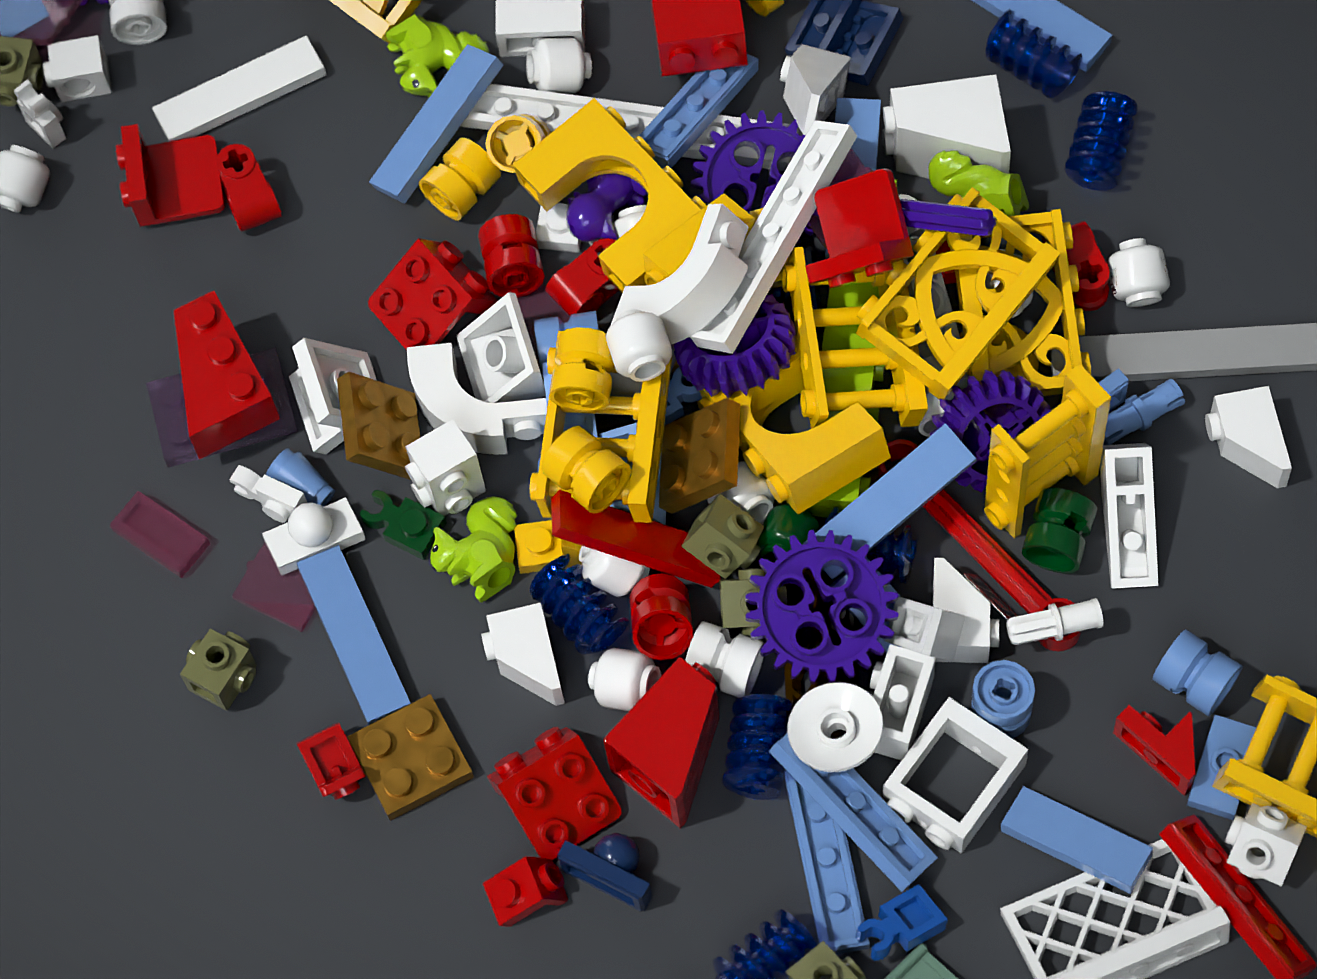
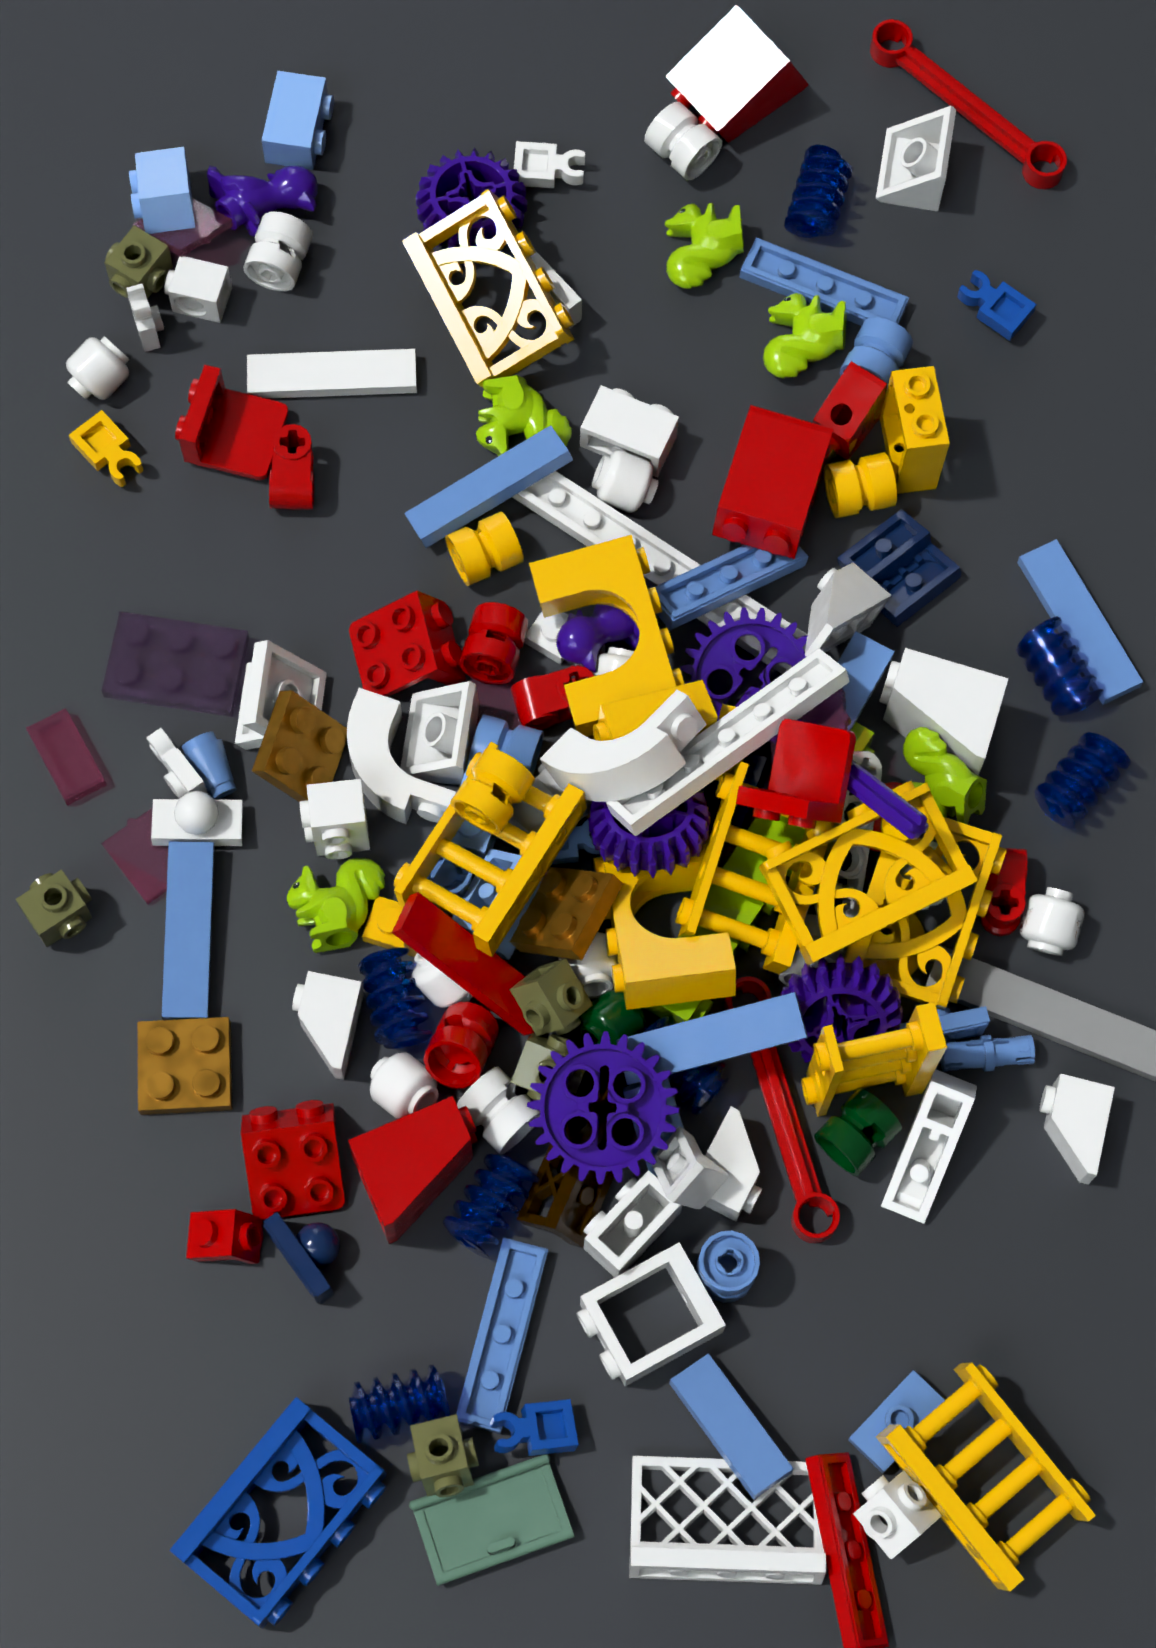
camera: 15 degrees right, 5 degrees up
red wedge [174,290,280,460] -> none
red bracket [296,722,366,800] -> none
dark green plate [360,490,447,560] -> none
yellow wheel [485,114,551,173] -> none
yellow wheel [541,425,631,514] -> none
white head [606,309,672,382] -> none
medium blue plate [769,733,938,892] -> none
white dish [788,682,884,772] -> none
sticker [963,573,1017,620] -> none
white axle [1007,598,1103,645] -> none
red slope [1113,704,1195,796] -> none
medium blue wheel [1152,629,1243,717] -> none
none -> yellow plate [69,410,143,487]

